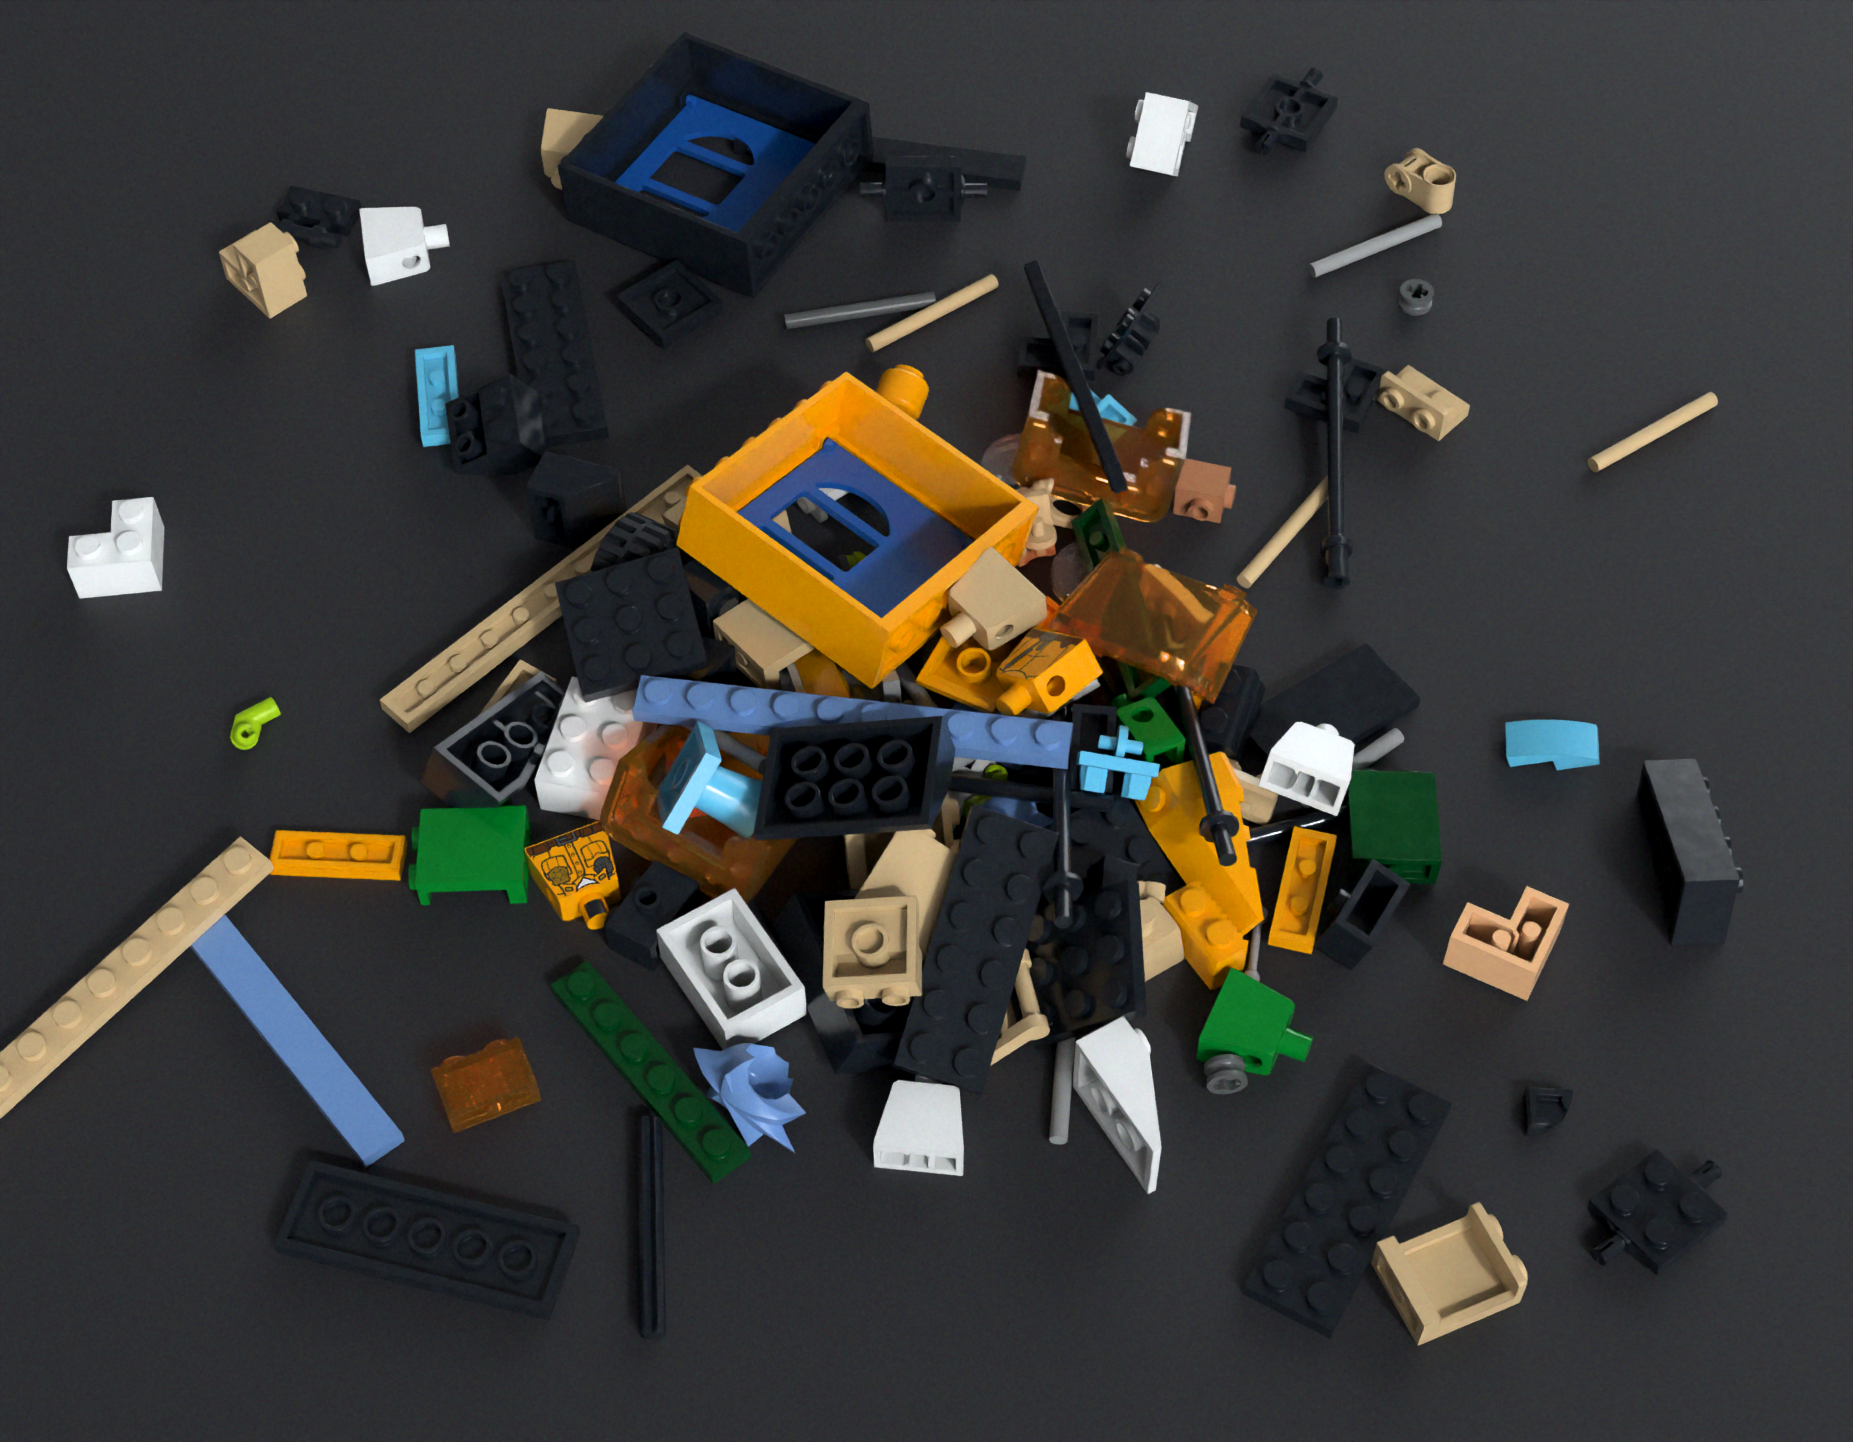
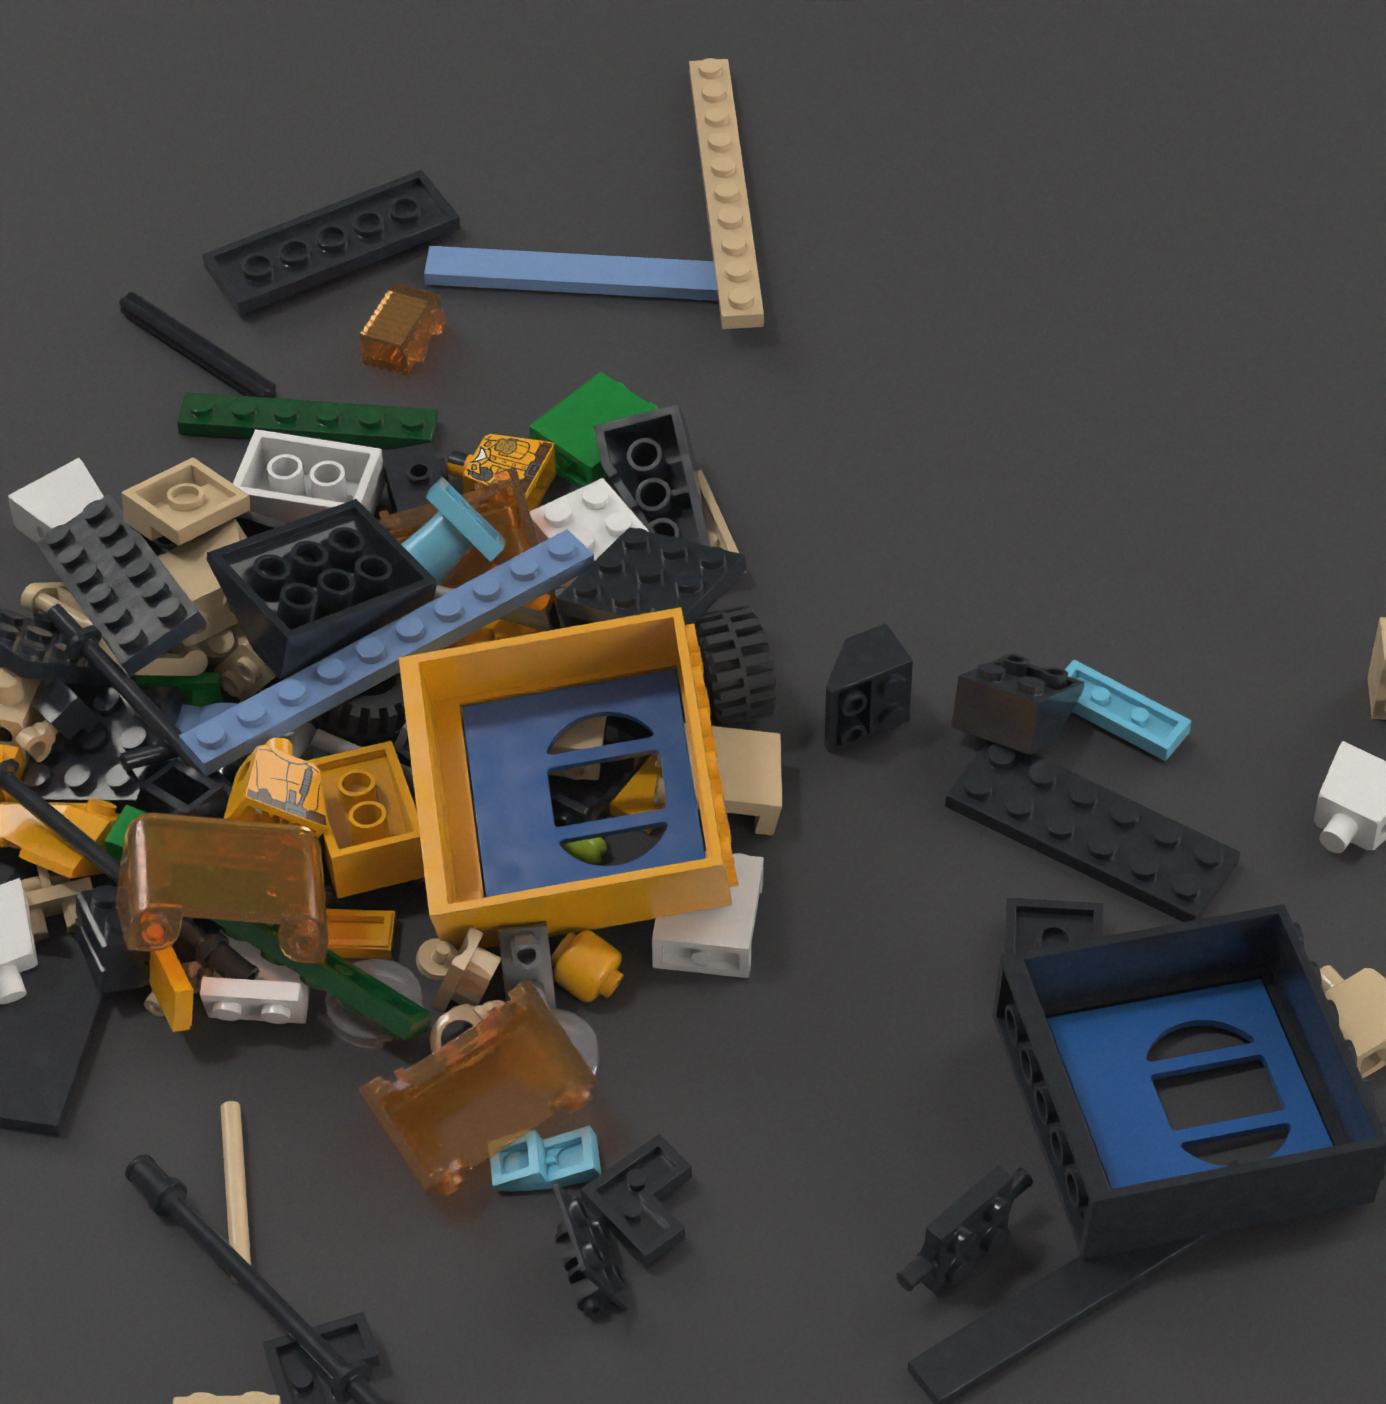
camera: 135 degrees right, 5 degrees down
white brick [67,497,164,599] -> none
lime arm [230,697,281,750] -> none
light orange tile [269,830,408,881] -> none
tan plate [380,464,703,733] -> none
medium blue hair [693,1043,806,1153] -> none
dark grey bar [784,291,936,330] -> none
tan bar [865,274,999,353] -> none
light orange head [875,365,929,420] -> none
tan torso [940,546,1047,650] -> none
black tile [1024,260,1128,494] -> none
medium azure hips [1075,725,1160,801] -> none
nougat brick [1173,458,1236,523] -> none

